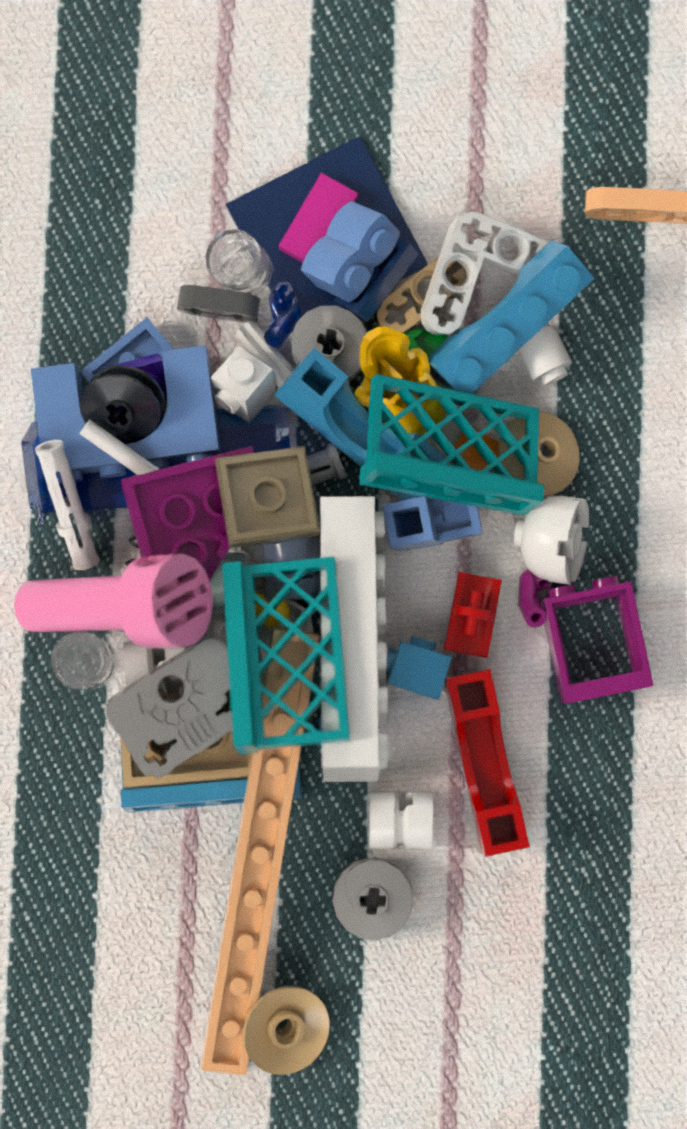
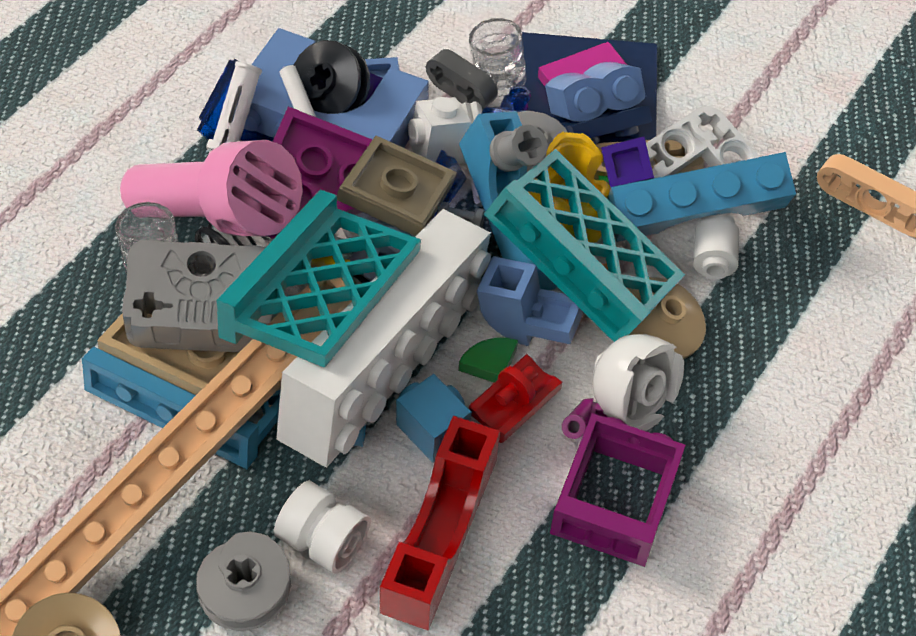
camera: 25 degrees right, 30 degrees down
none -> green tile [458,337,518,383]
none -> light grey bush [489,124,548,172]
none -> dark purple plate [601,137,654,188]

